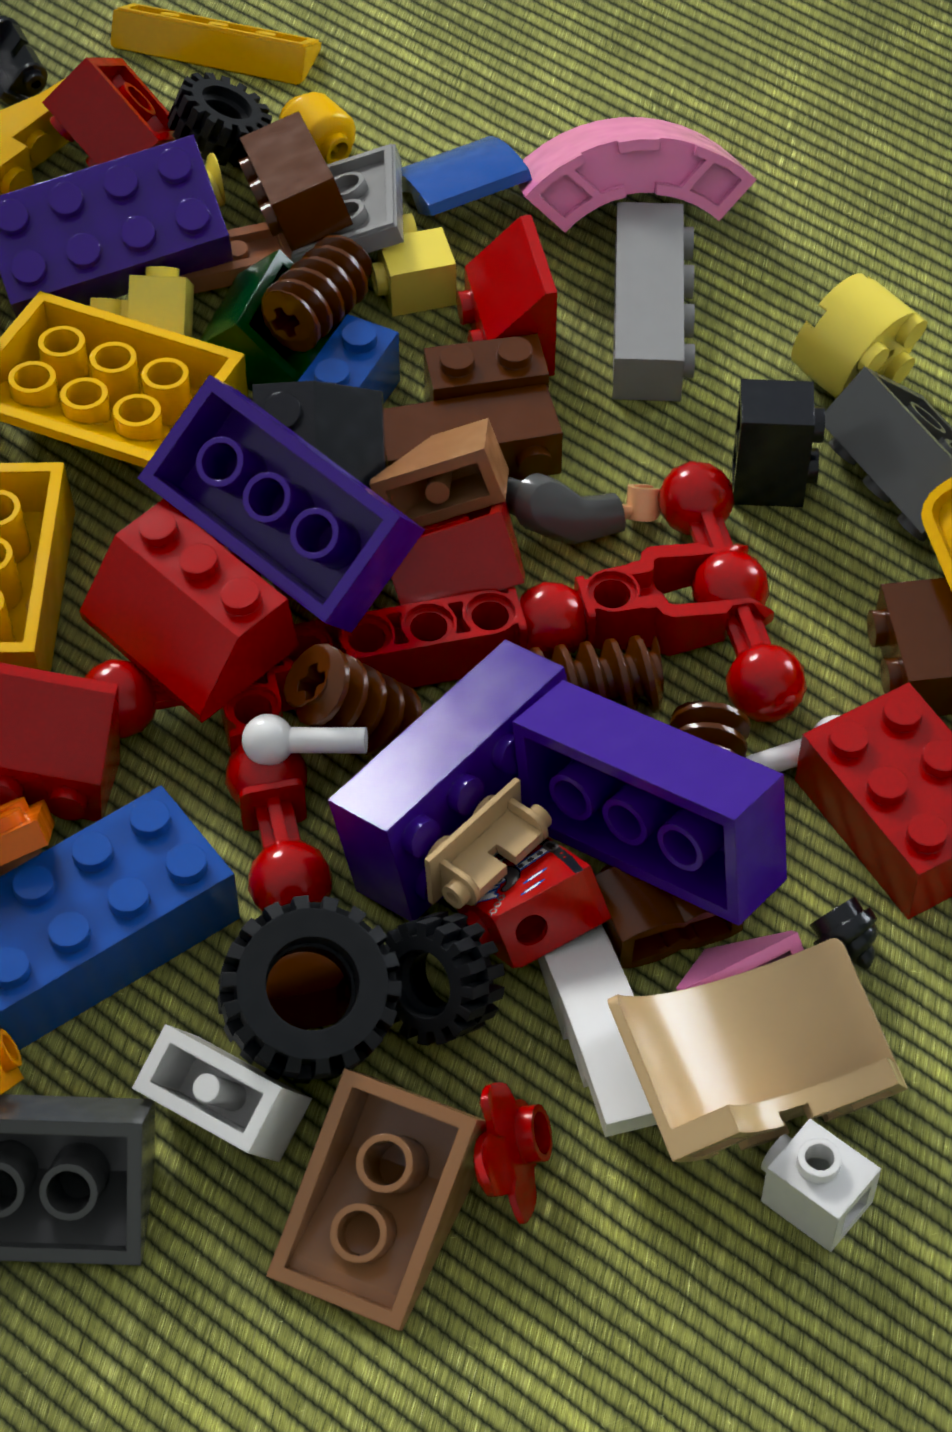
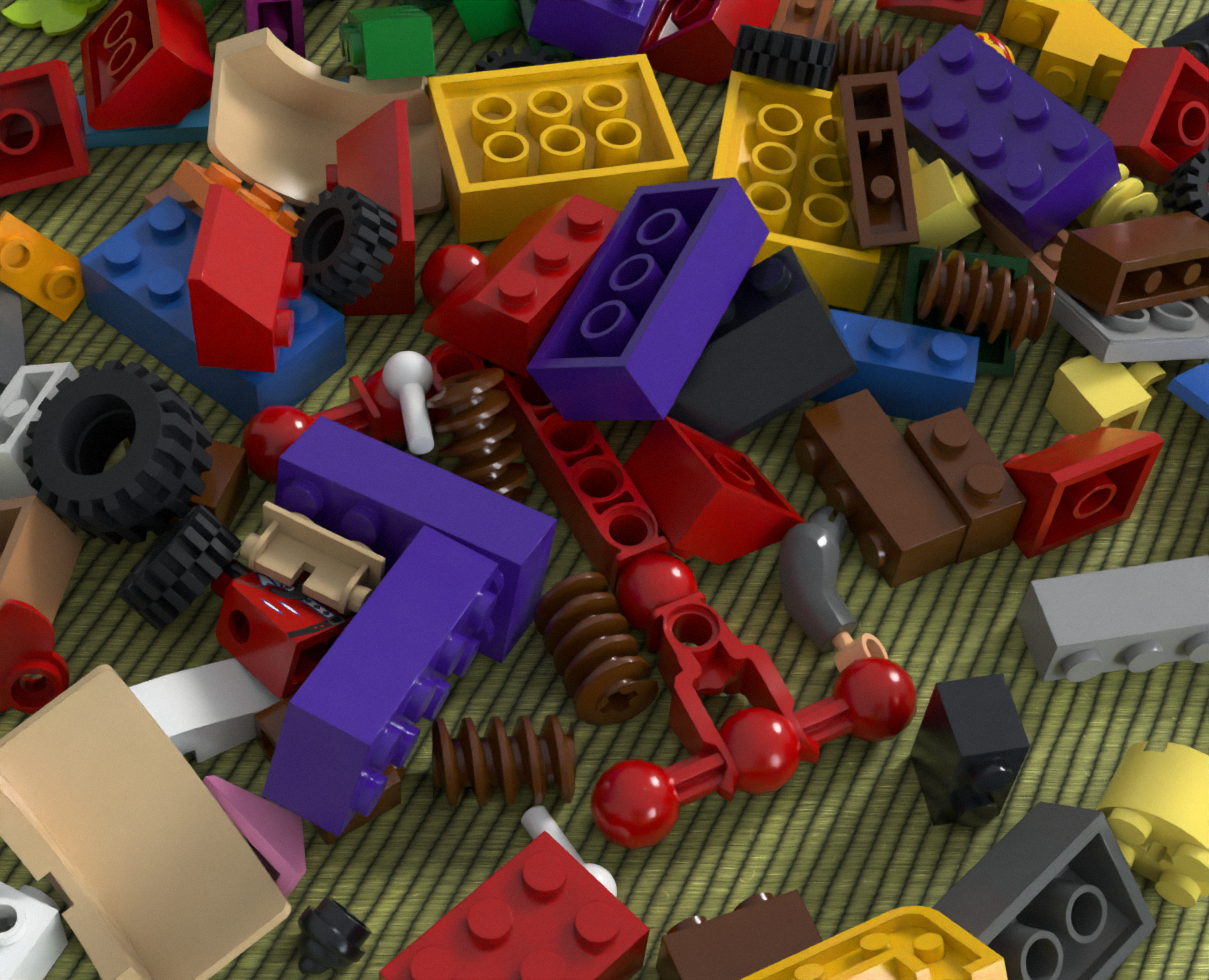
camera: 70 degrees right, 0 degrees up
medium nougat slope [369,418,509,527] -> none
none -> red slope [187,184,303,373]
none -> black tyre [291,185,398,307]
none -> reddish brown slope [830,71,920,251]

